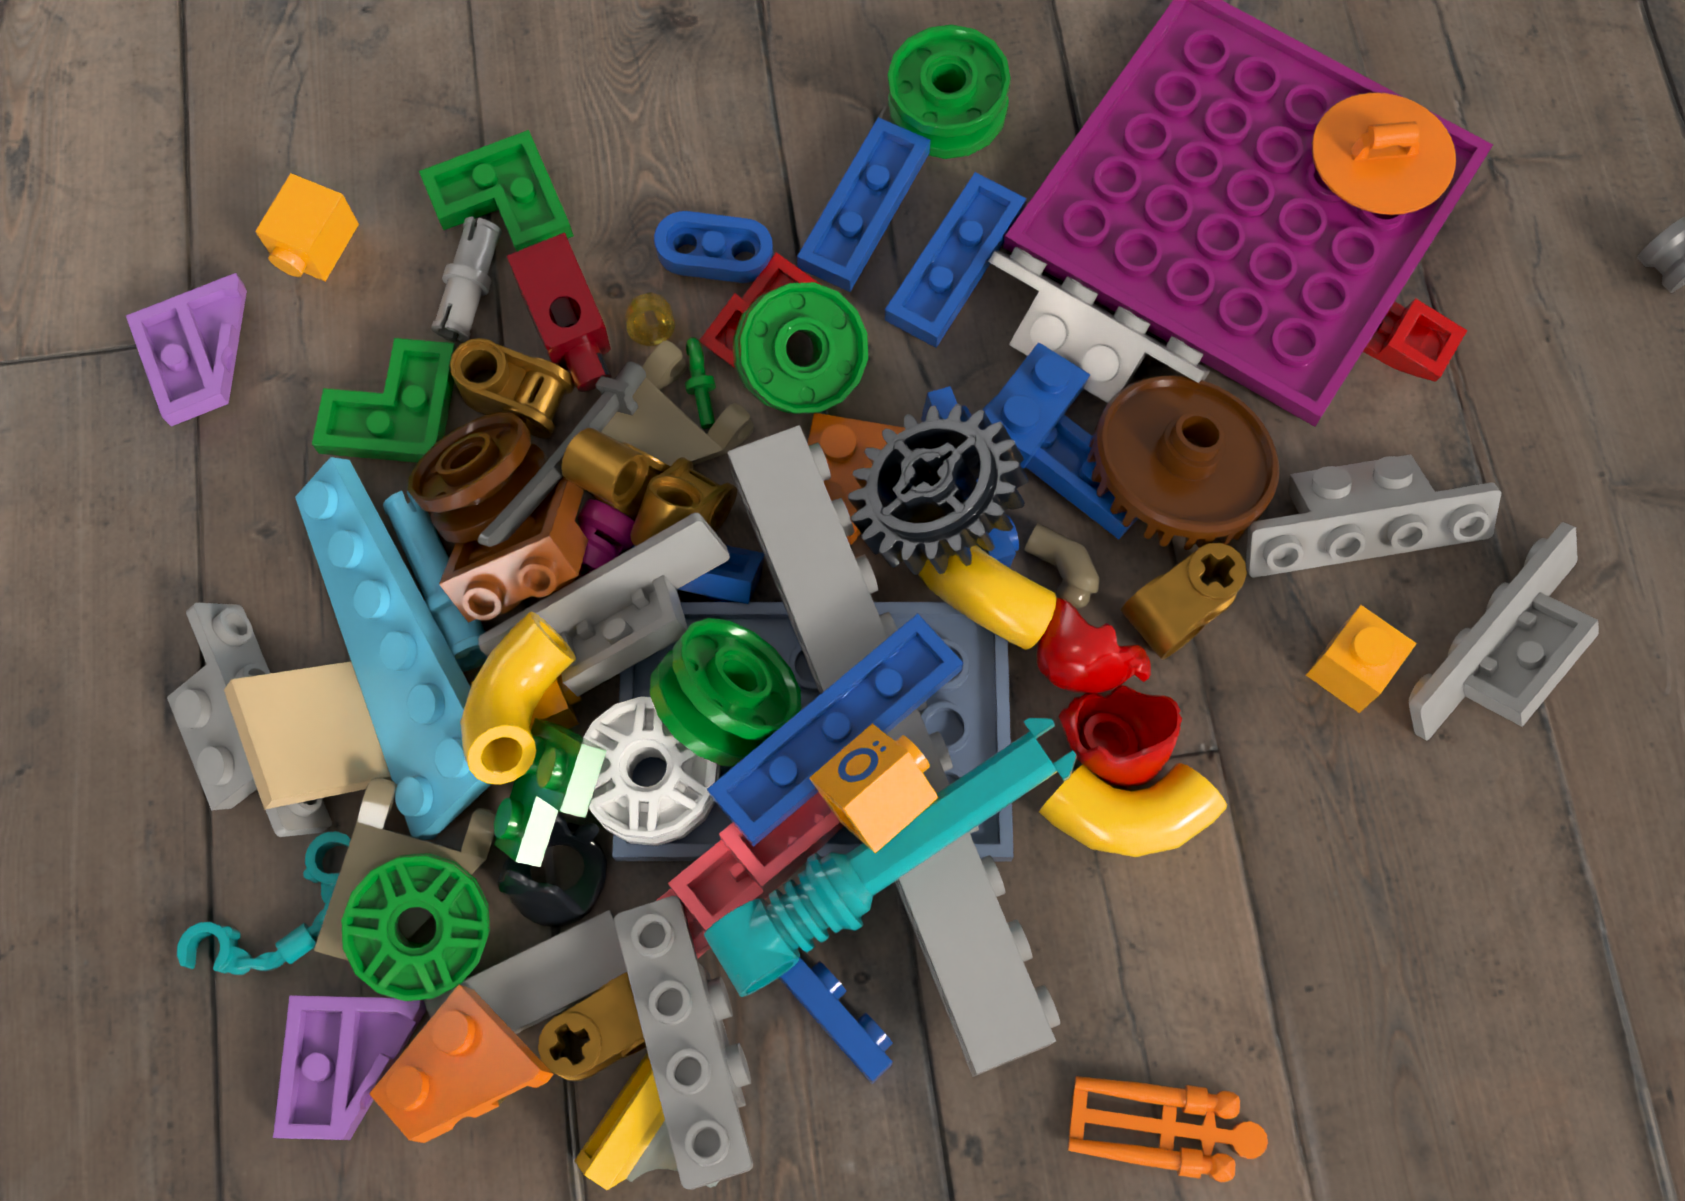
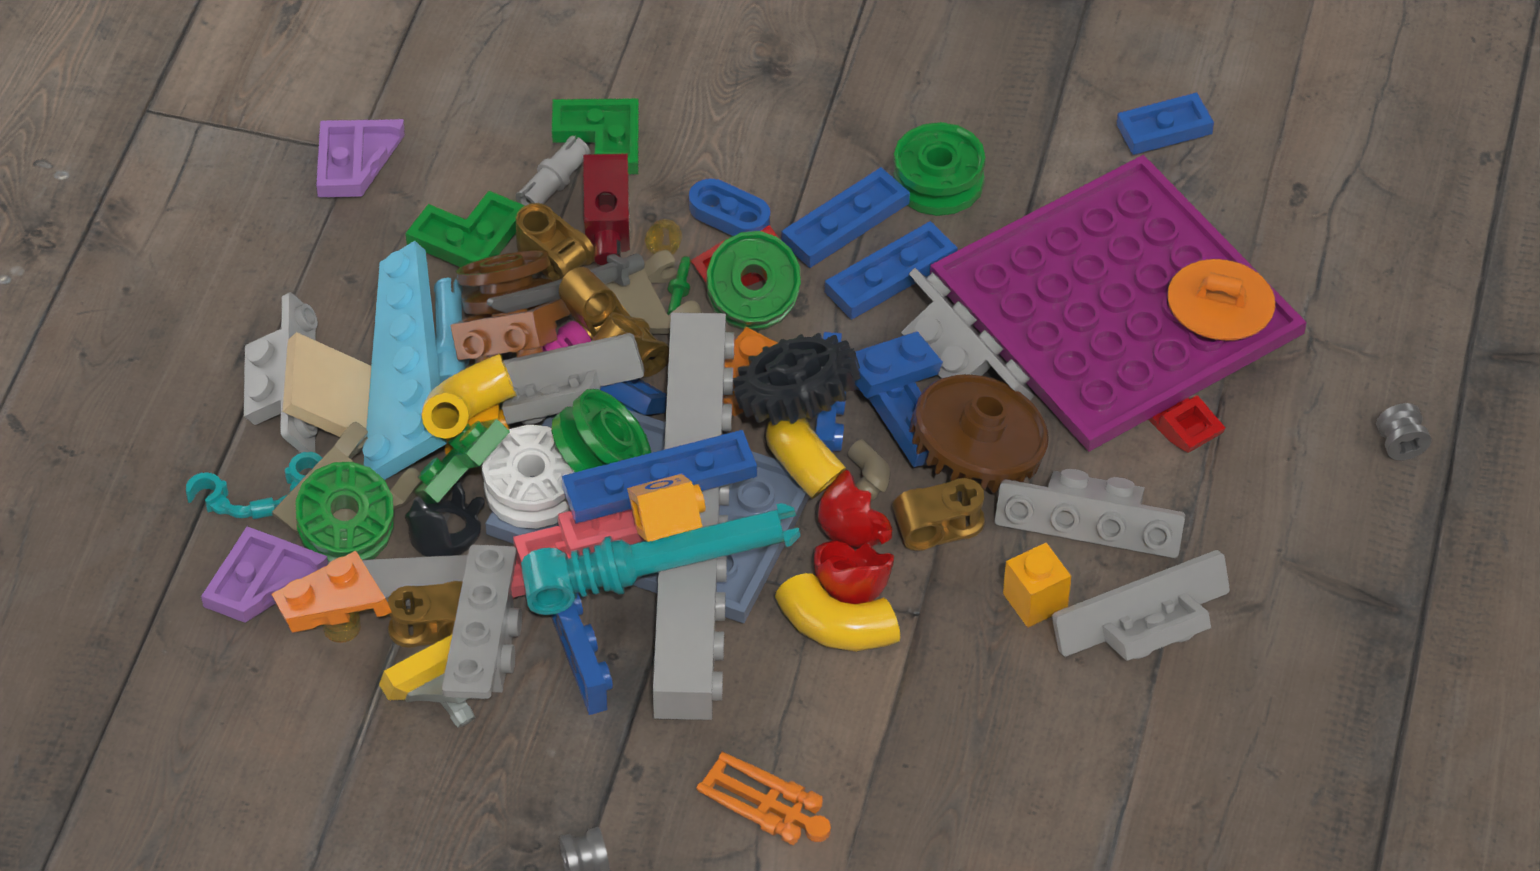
camera: 20 degrees right, 20 degrees down
light orange brick [255,173,359,282] -> none

